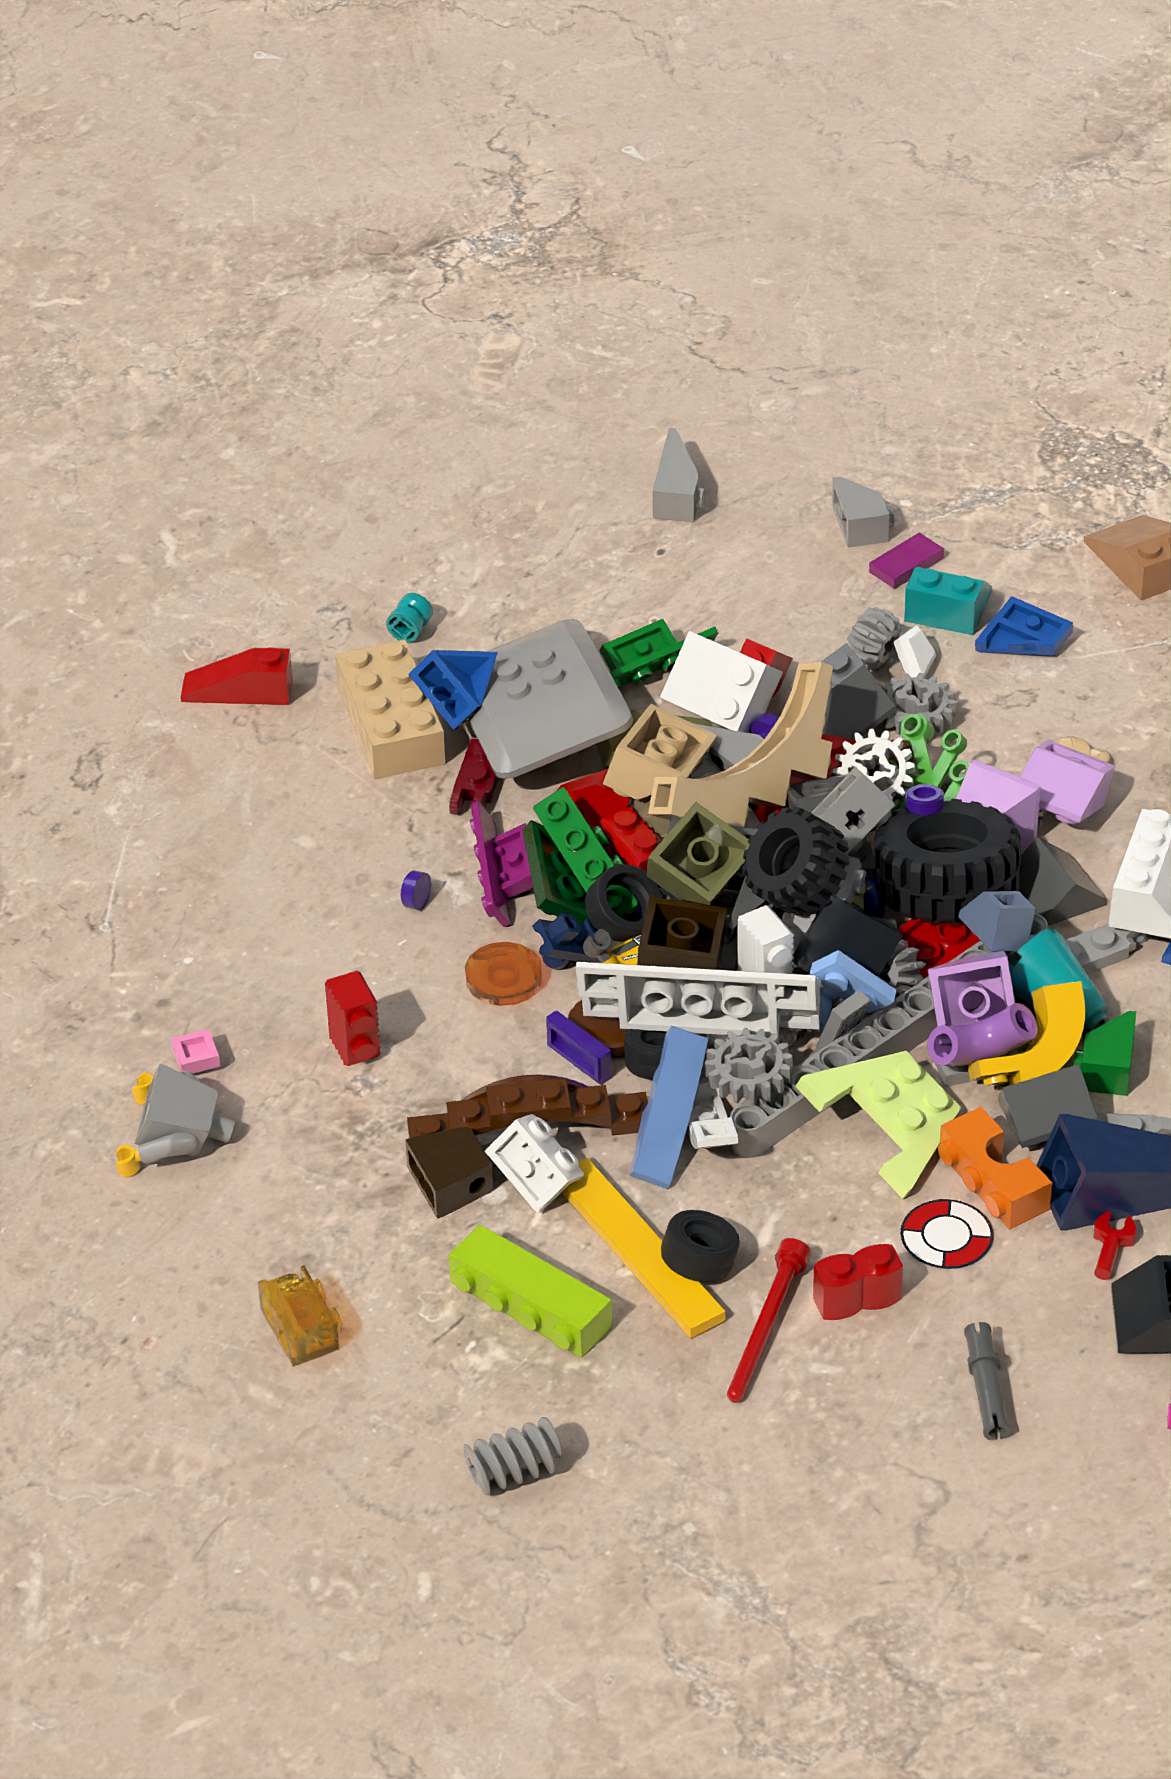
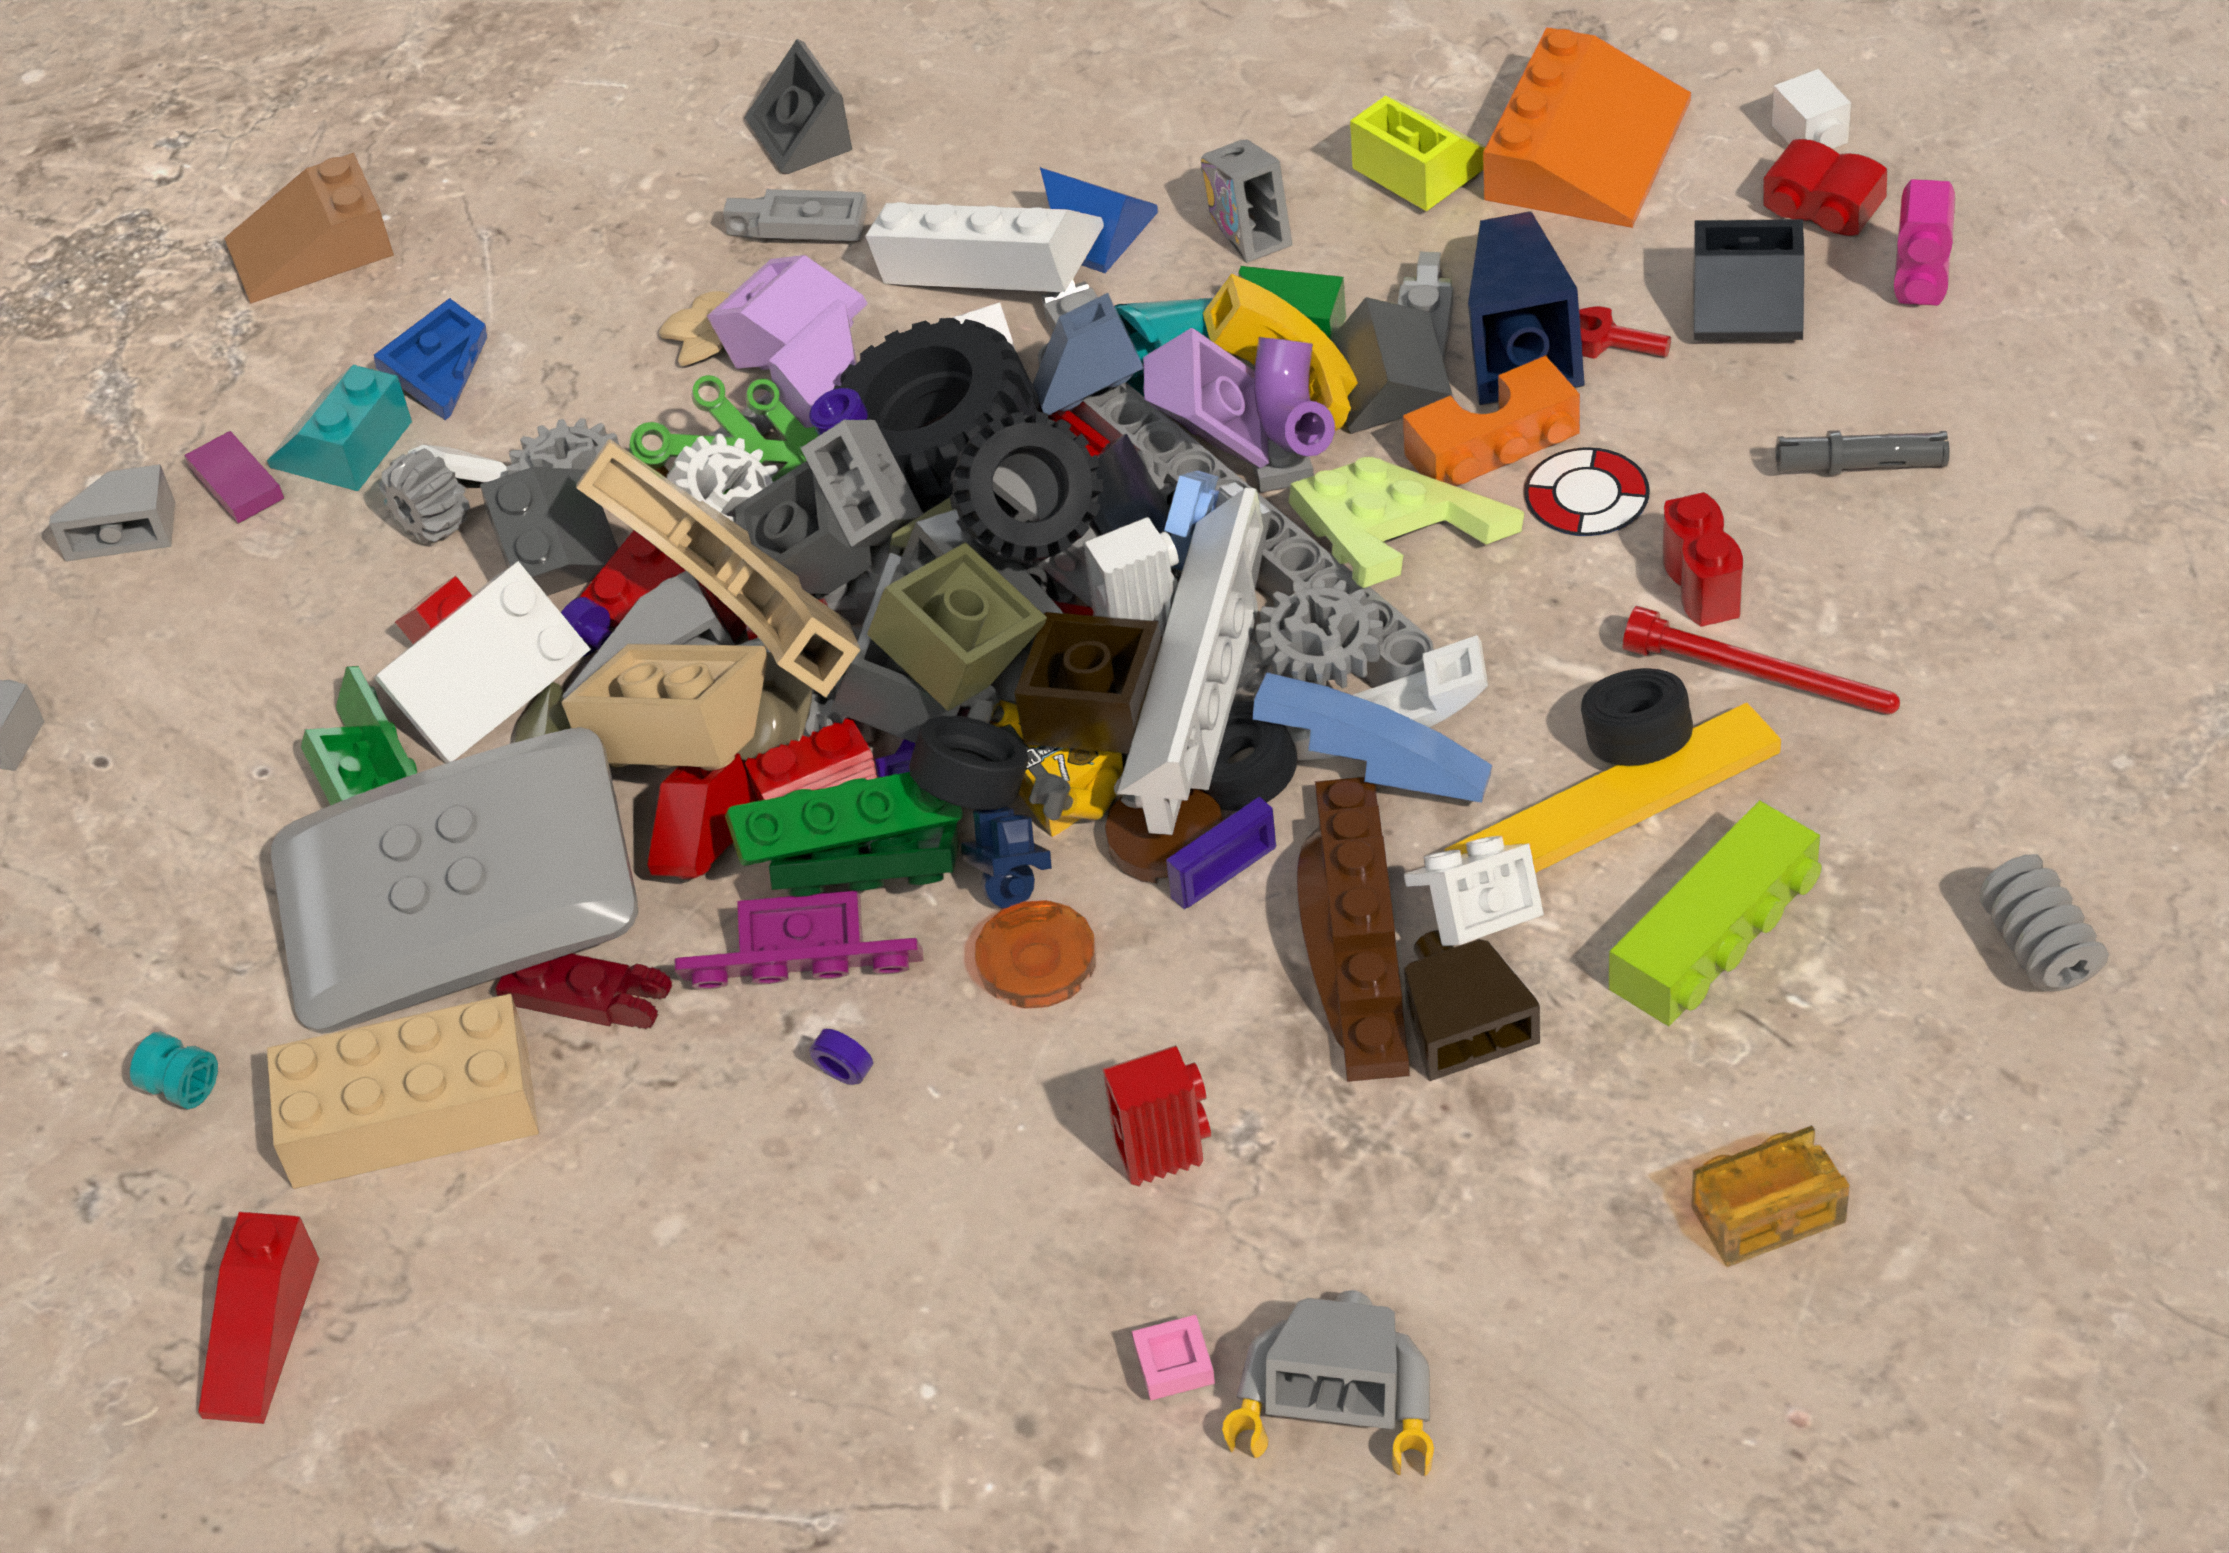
camera: 80 degrees left, 5 degrees up
blue slope [408,650,498,730] -> none

